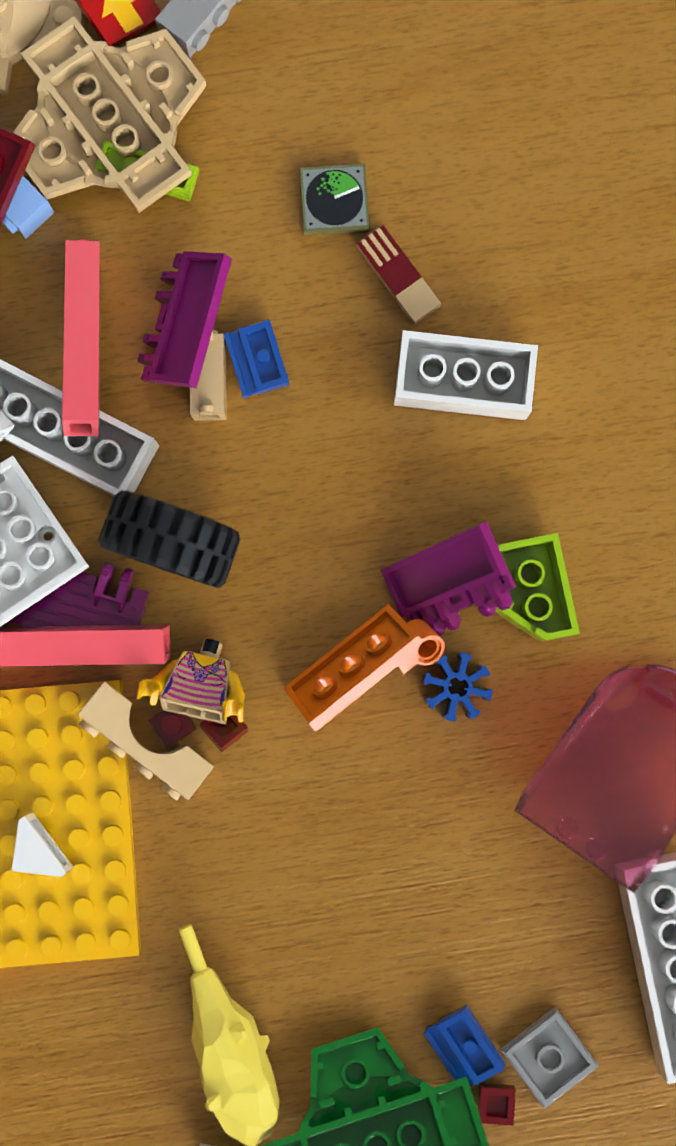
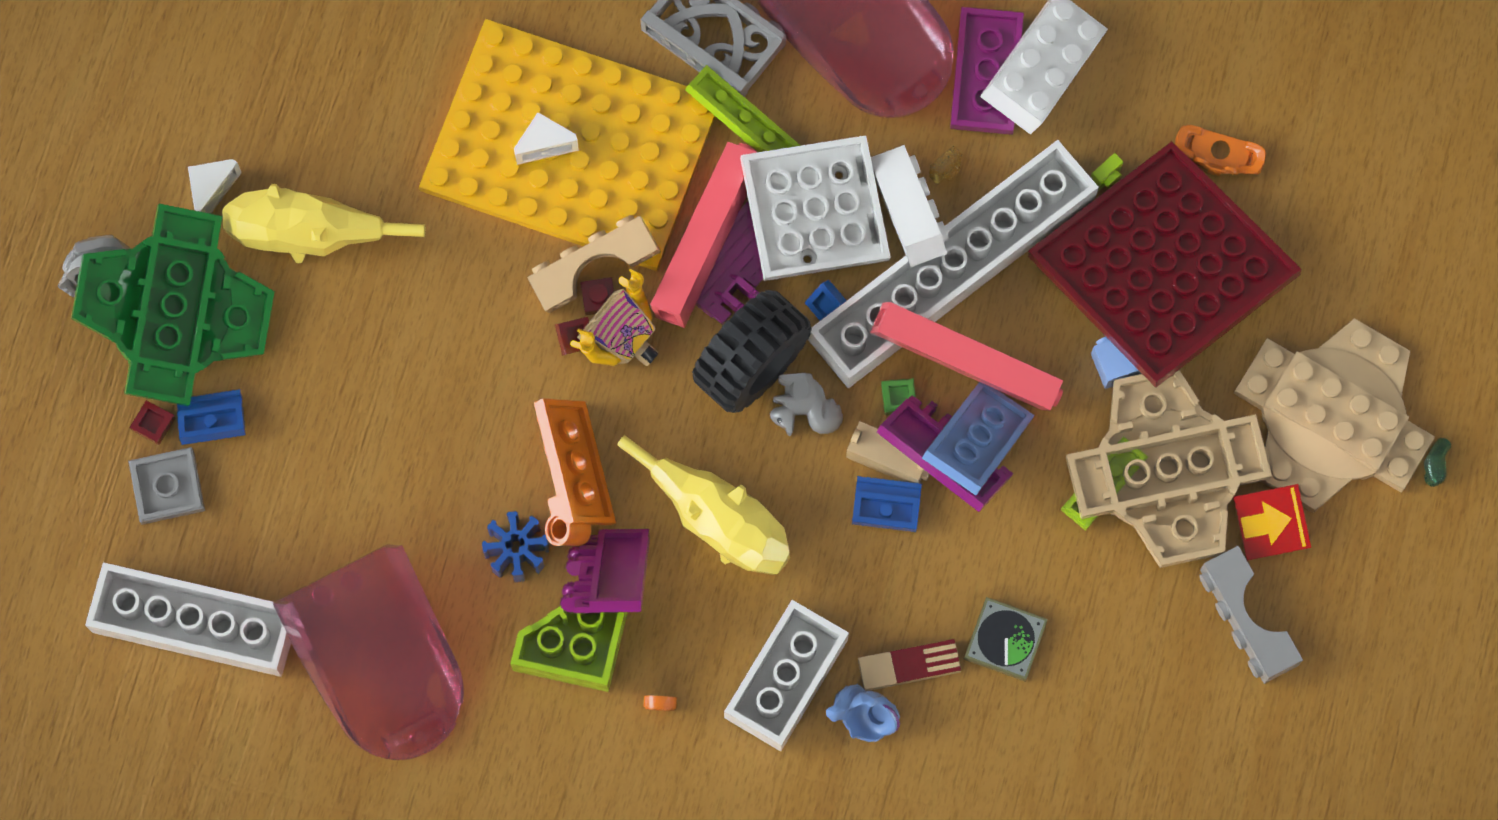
camera: 115 degrees right, 10 degrees down
none -> light yellow piece [617,435,790,575]
none -> orange tile [643,696,677,711]
none -> light grey animal [770,373,843,436]
none -> blue plate [804,280,847,321]
none -> medium blue hair [826,684,900,742]
none -> bright green tile [881,378,916,415]
none -> medium blue plate [922,382,1035,495]

